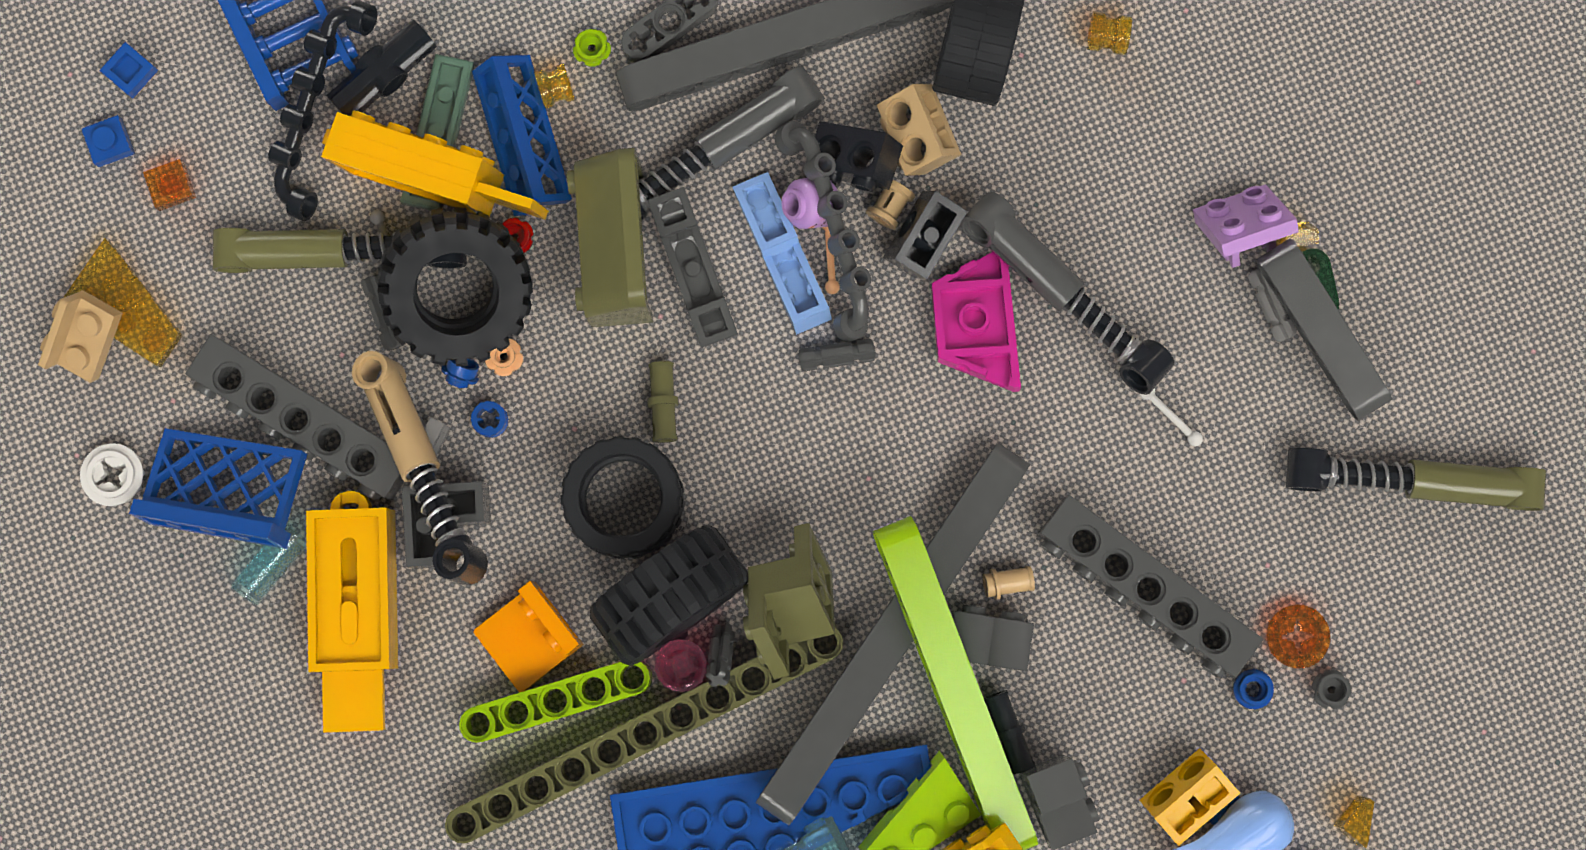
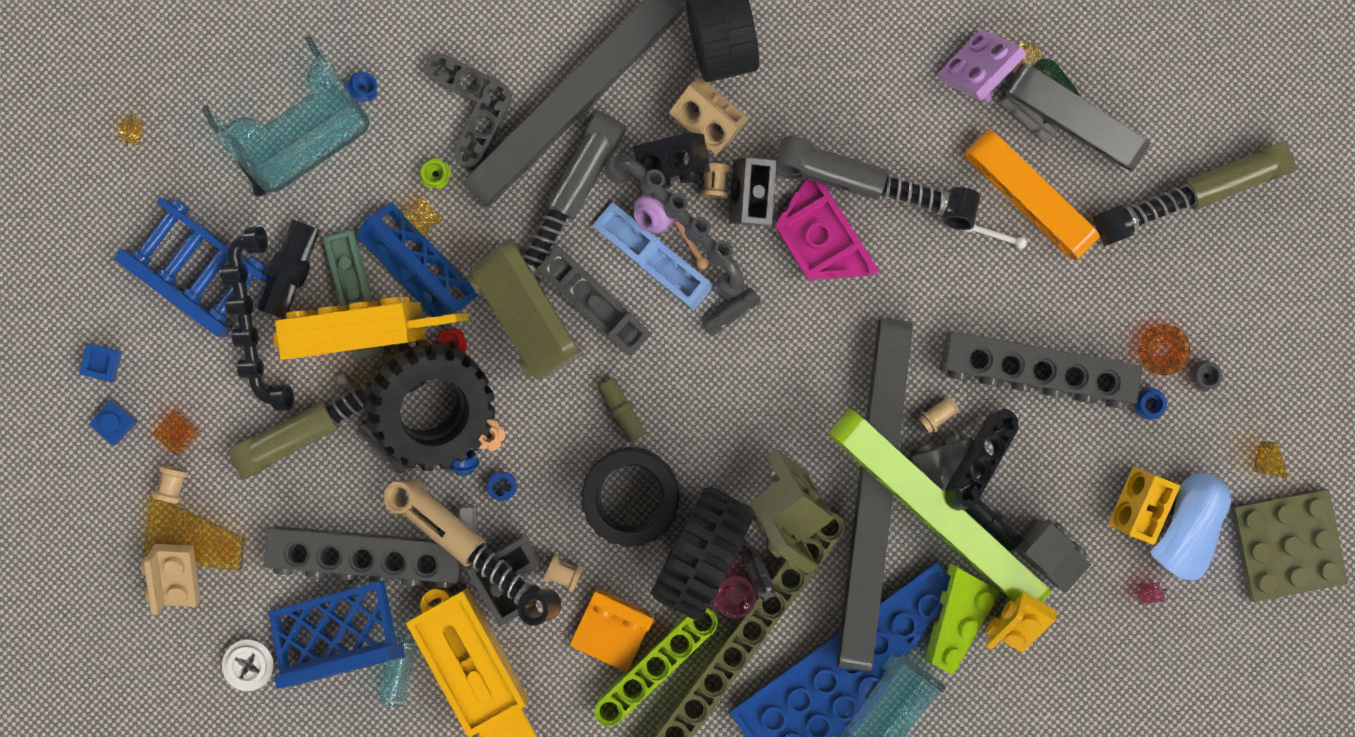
camera: 30 degrees left, 5 degrees up
none -> tan bush [151,465,189,503]
none -> tan bush [543,554,584,593]
none -> black beam [945,409,1019,511]
none -> light orange beam [964,129,1100,261]

